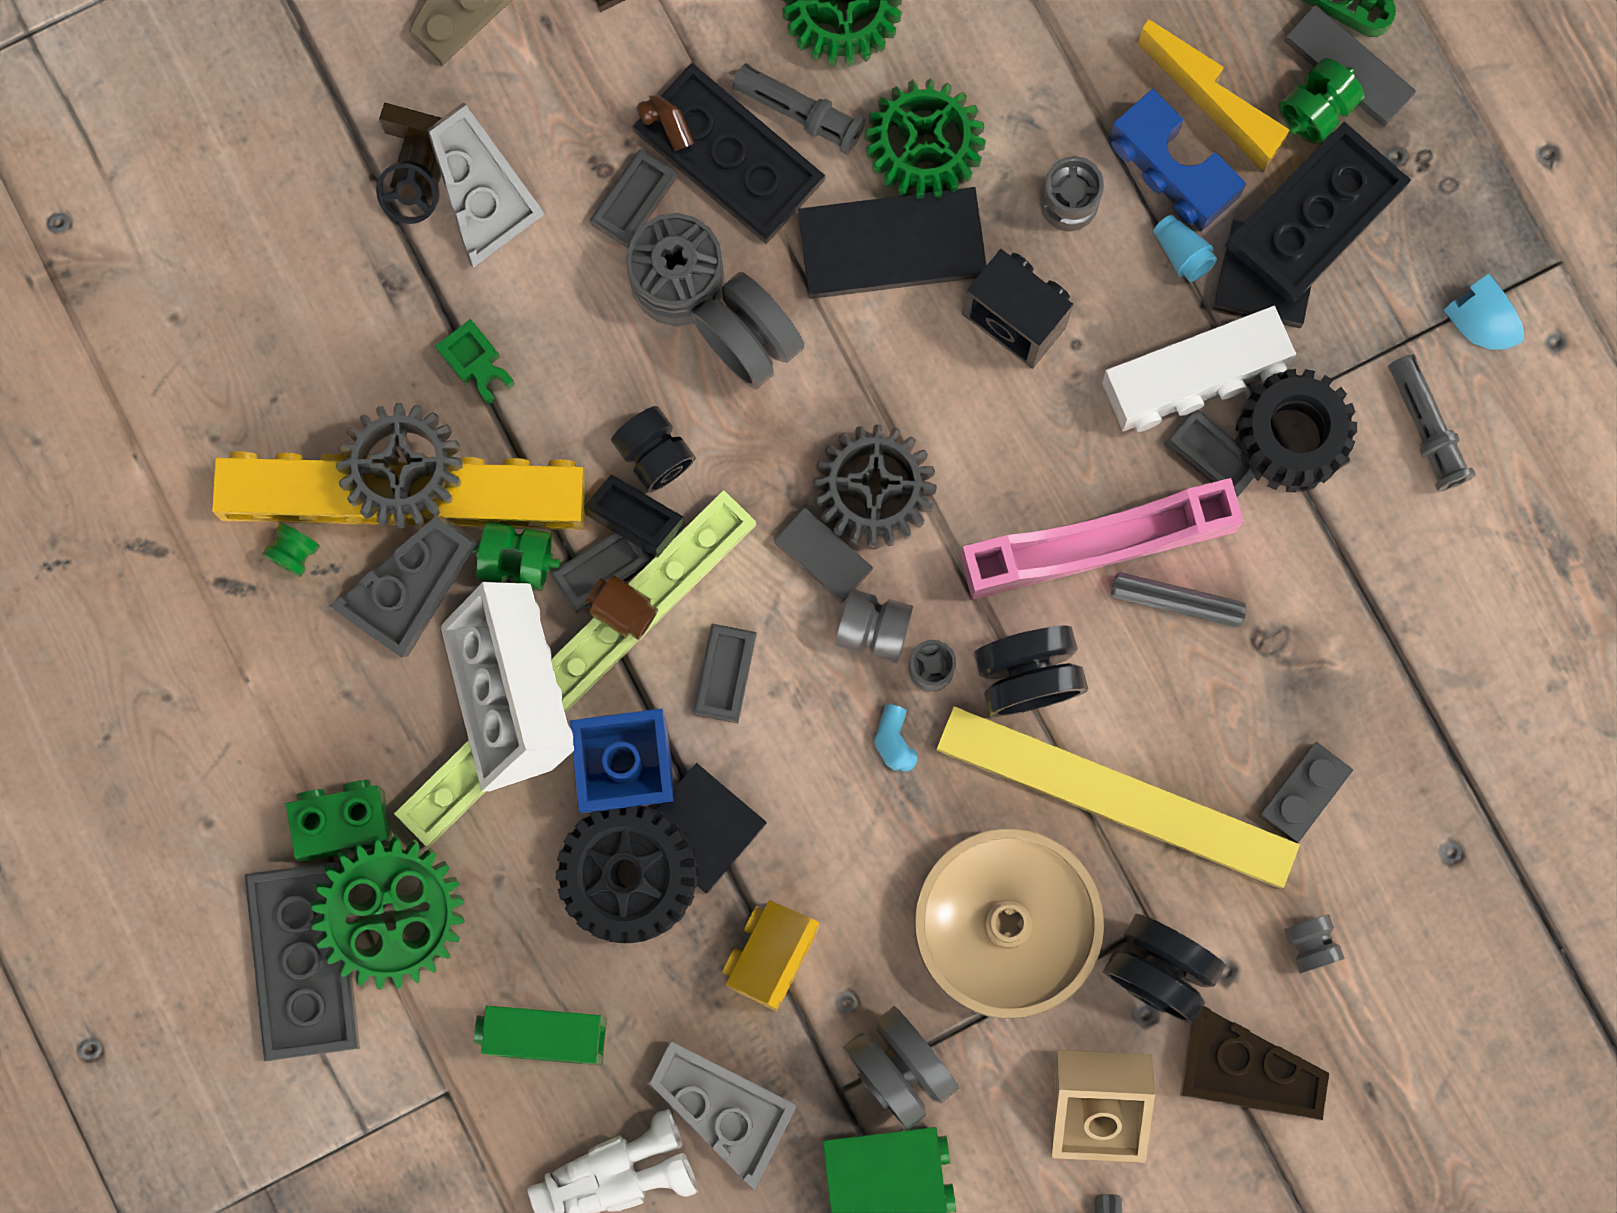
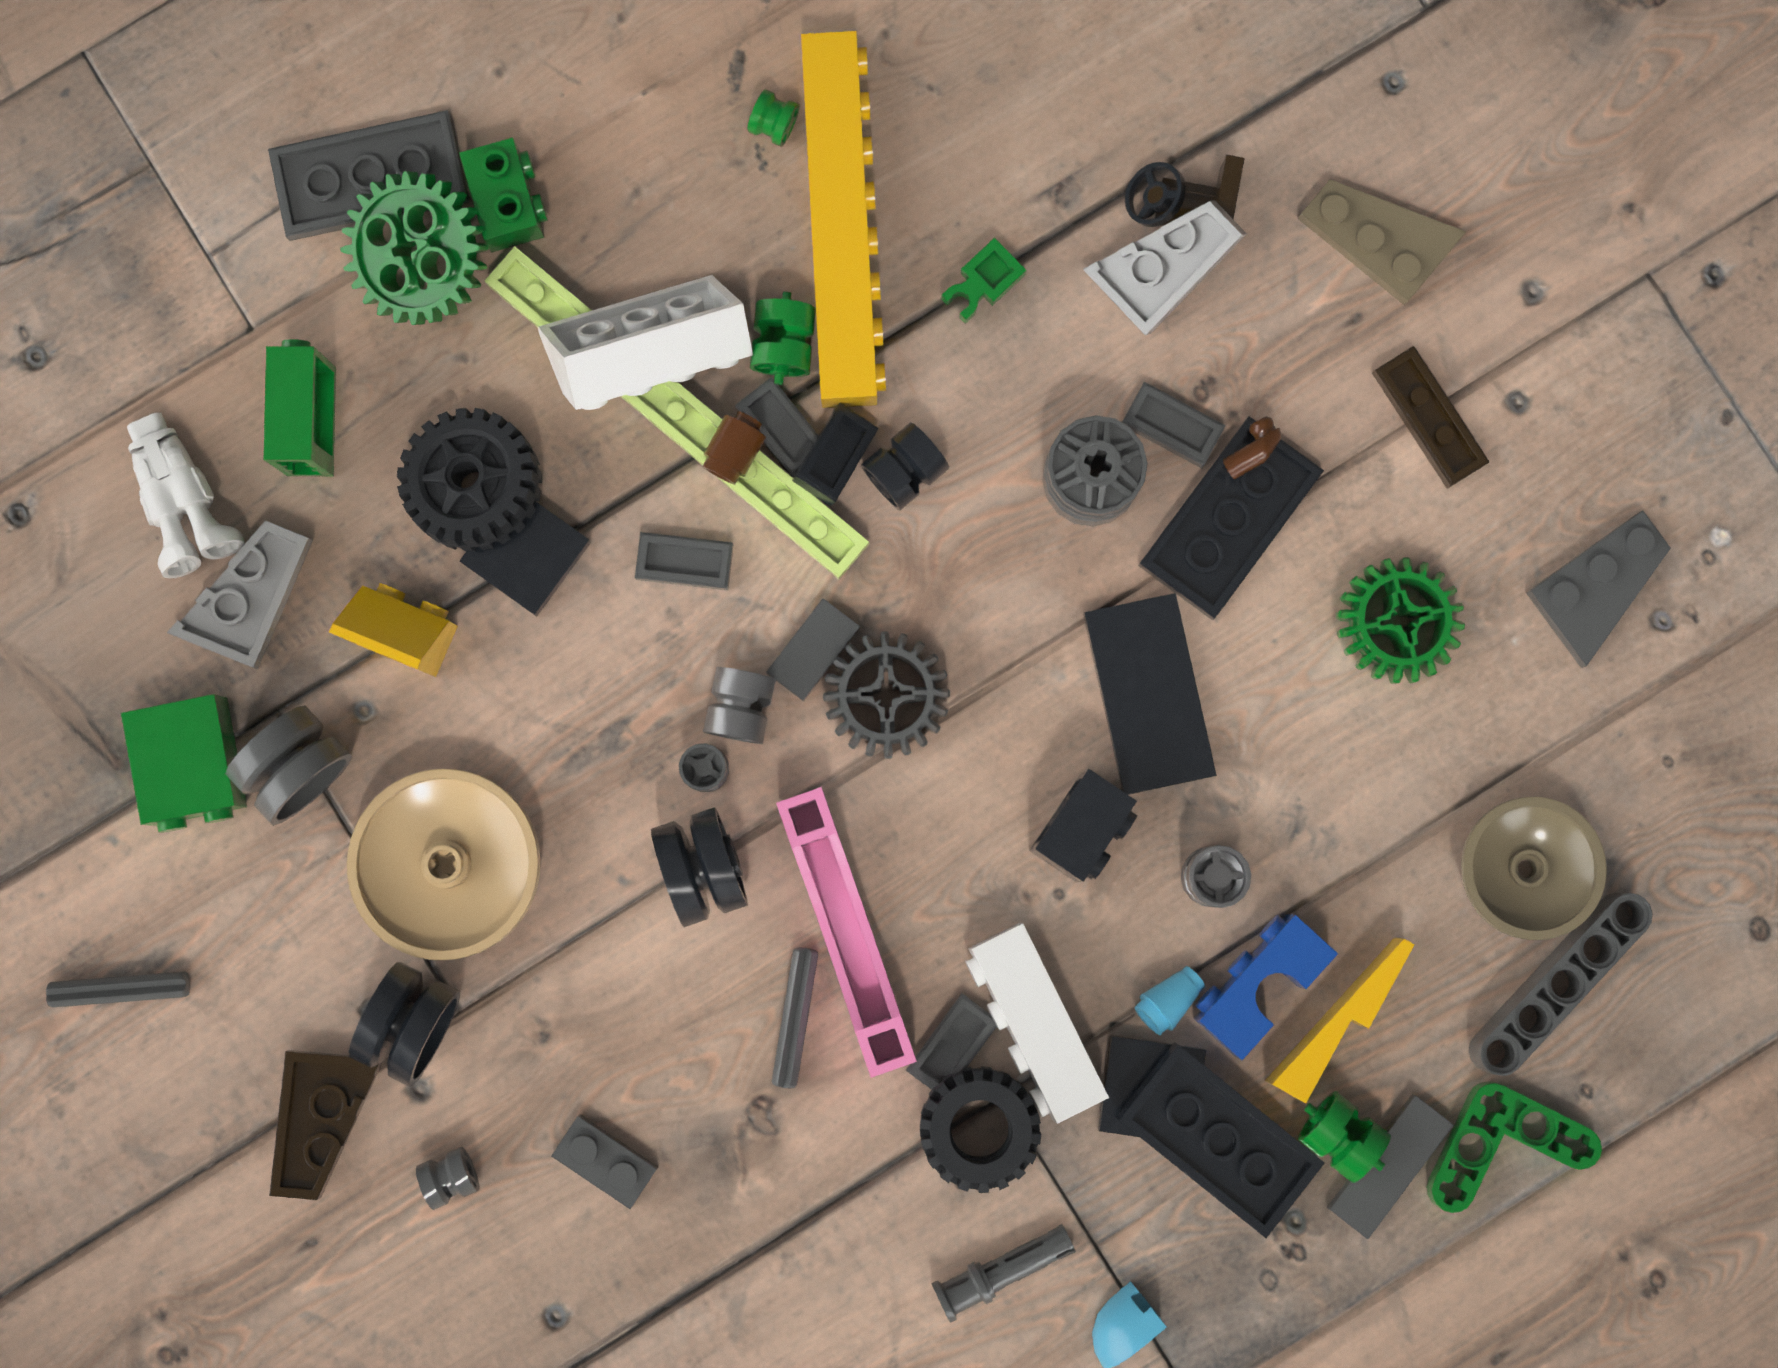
camera: 85 degrees right, 5 degrees up
dark grey wing [329,516,478,658] -> none
dark grey gear [336,403,463,528] -> none
blue slope [570,708,673,813] -> none
dark grey wheel [691,272,804,390] -> none
dark grey pin [732,63,865,155] -> none
green gear [865,78,986,199] -> none
medium azure arm [874,704,918,772] -> none
light yellow tile [936,706,1300,889] -> none
tan slope [1051,1050,1155,1163] -> none

